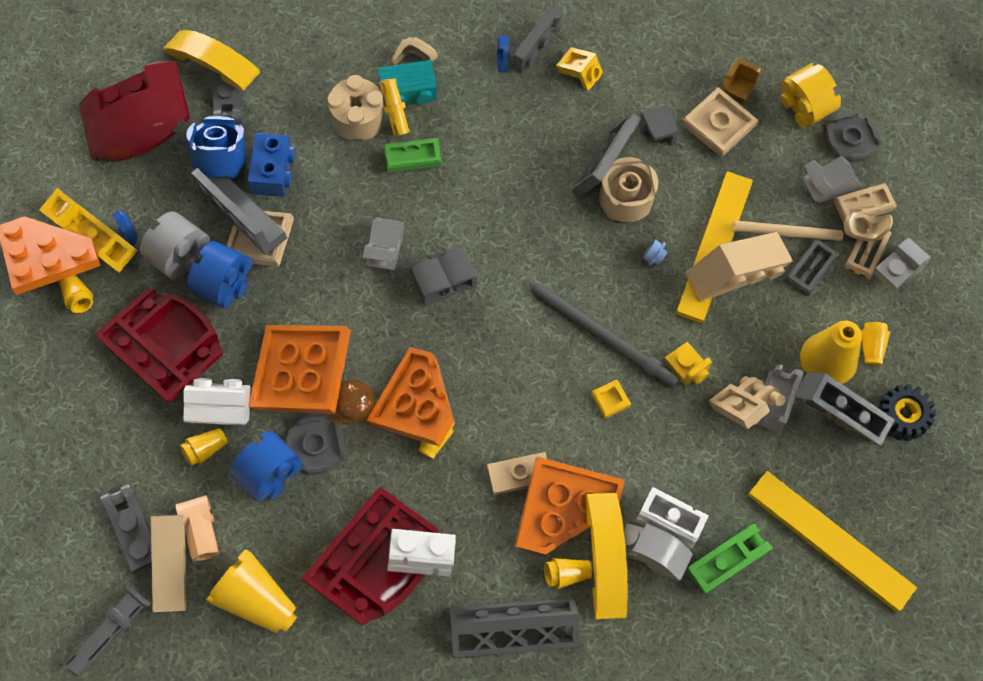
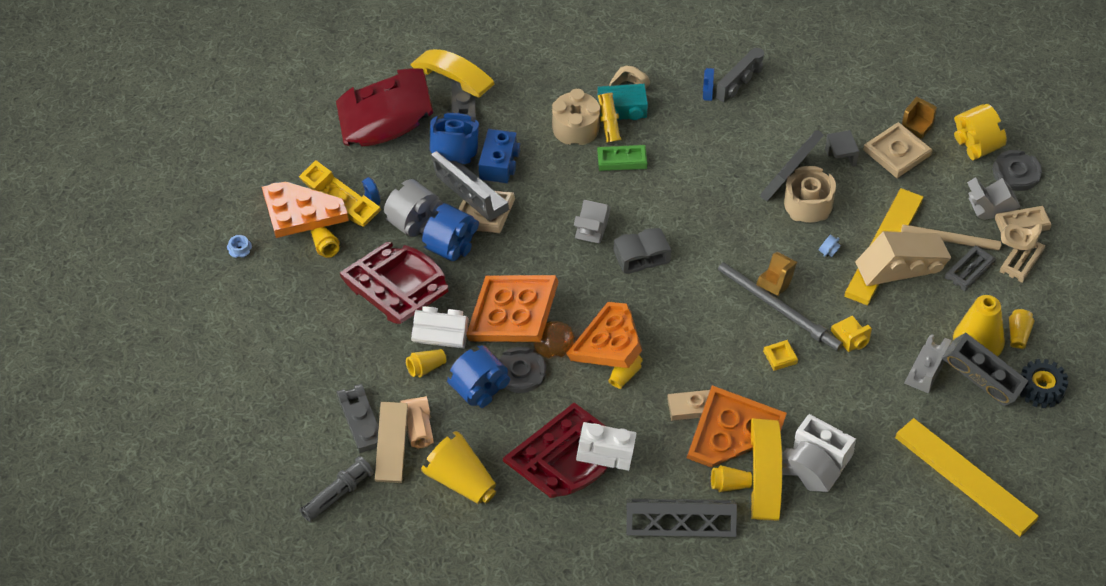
camera: 10 degrees right, 15 degrees down
yellow bracket [556,47,603,90] -> none
bright green plate [686,523,773,595] -> none
tan plate [709,376,785,429] -> none
light grey brick [872,238,931,292] -> none
none -> pearl gold panel [756,252,797,296]

